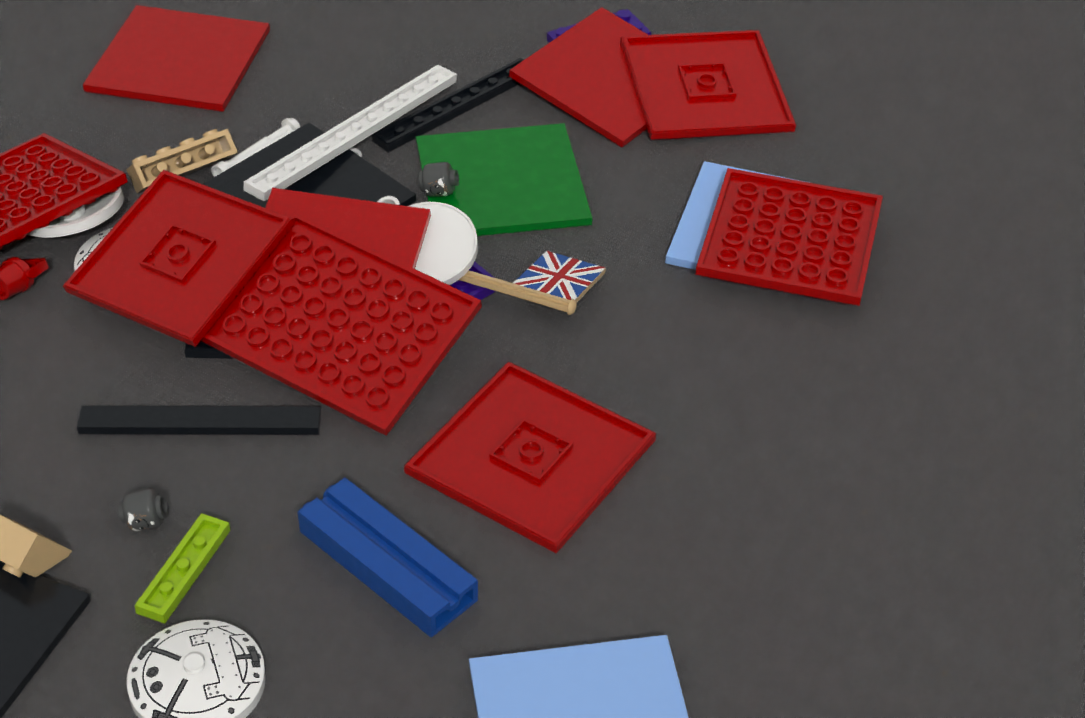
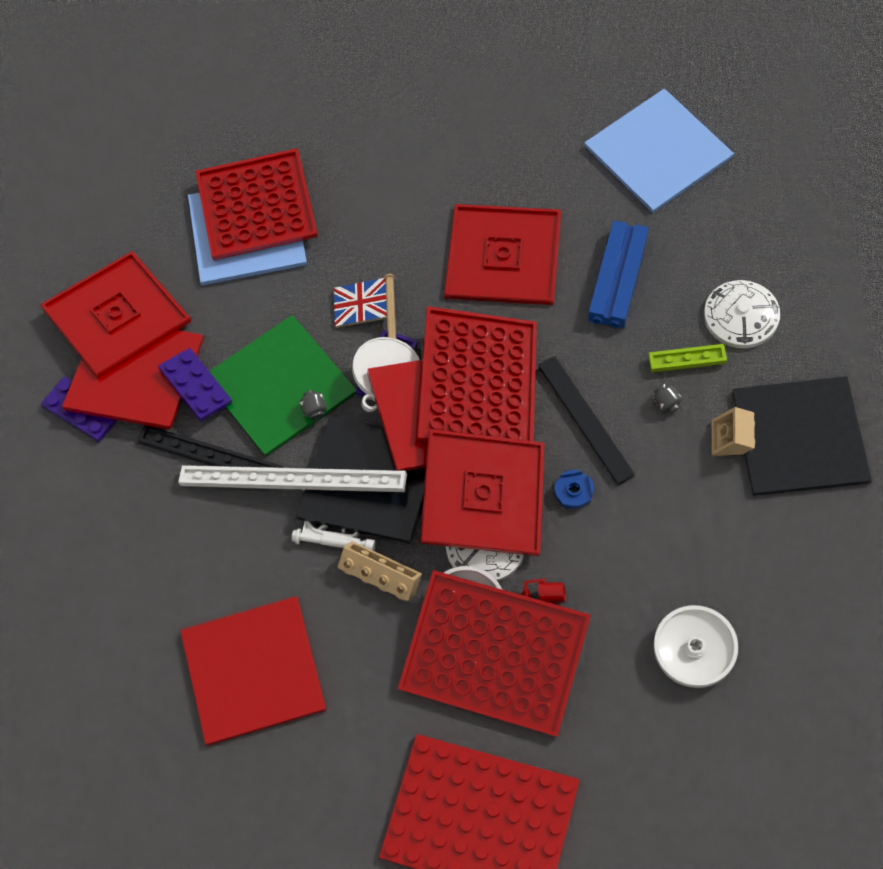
camera: 110 degrees left, 20 degrees up
none -> dark purple plate [158,348,232,422]
none -> blue plate [554,470,594,509]

